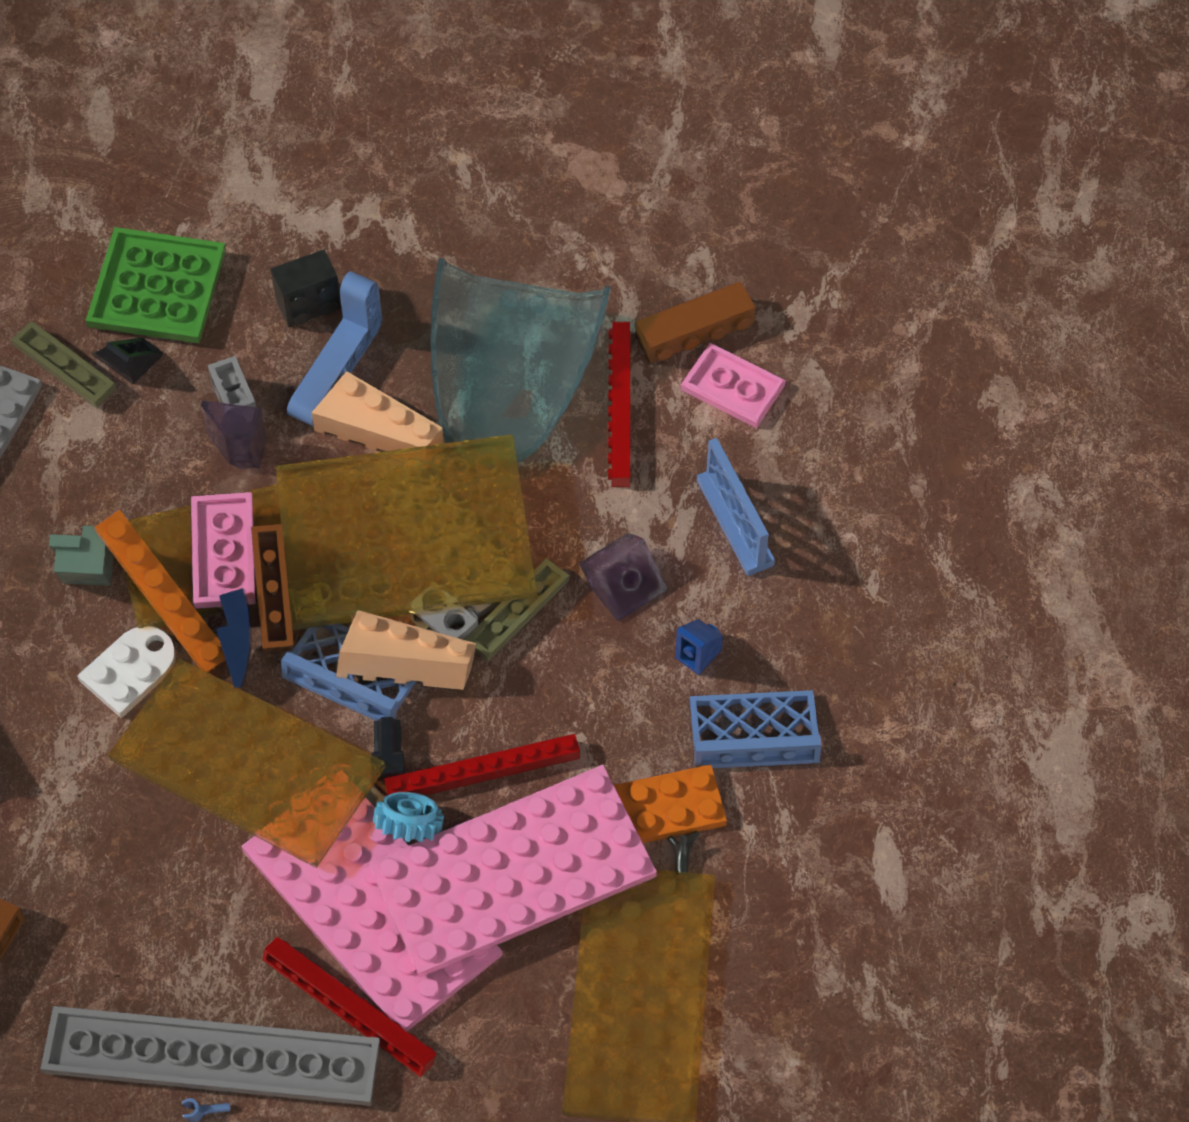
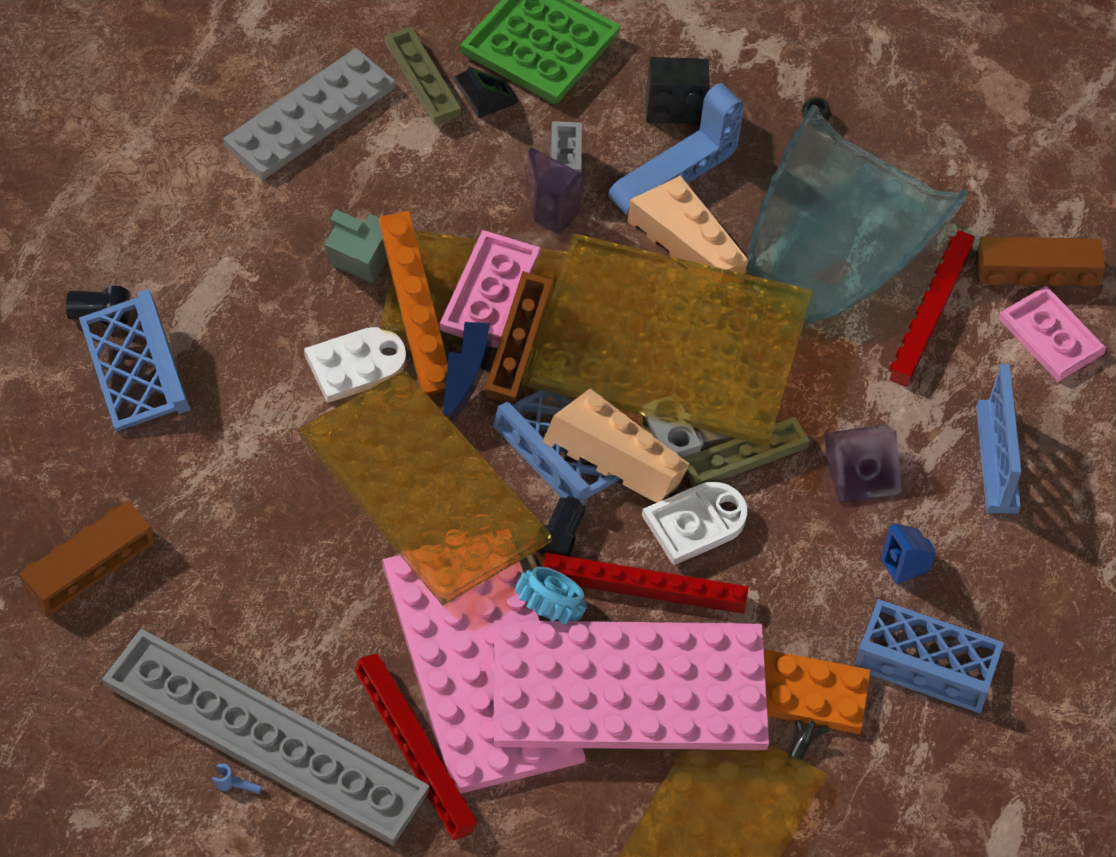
camera: 20 degrees right, 5 degrees down
none -> white plate [642,482,747,566]
none -> pearl dark grey plate [801,97,831,125]

